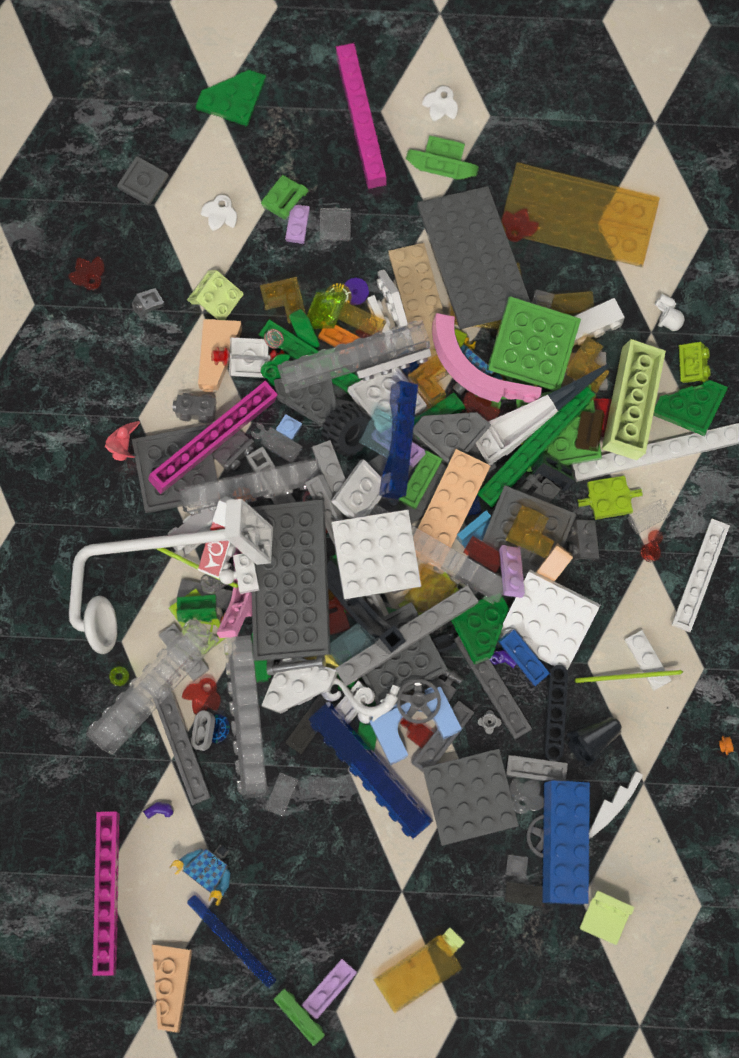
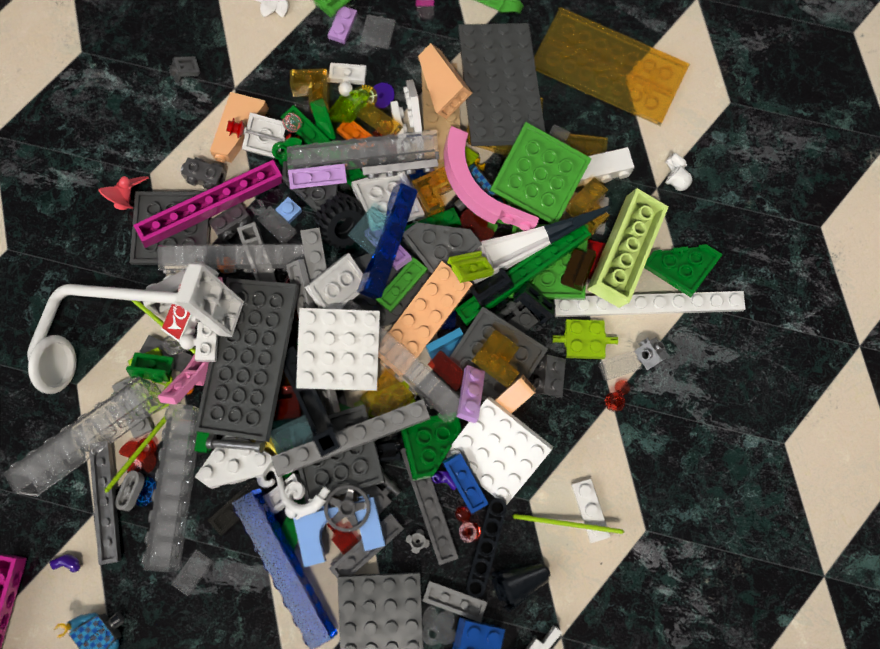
camera: 10 degrees right, 0 degrees up
clear red plate [68,257,104,290] -> none
clear neon green plate [109,666,129,686] -> none
yellowish green bracket [187,270,243,320] -> none
clear red plate [502,208,539,242] -> none
white plate [672,519,730,632] -> none
lime bracket [679,342,710,383] -> none
orange plate [719,736,734,755] -> none
none -> lime axle [104,403,179,493]
none -> lavender plate [288,164,347,189]
none -> white plate [328,63,367,97]
none -> light nougat slope [418,43,472,119]
none -> lime plate [447,251,494,283]
none -> clear red plate [455,506,481,543]
none -> black hinge [470,268,514,307]
none -> flat silver brick [634,337,669,370]

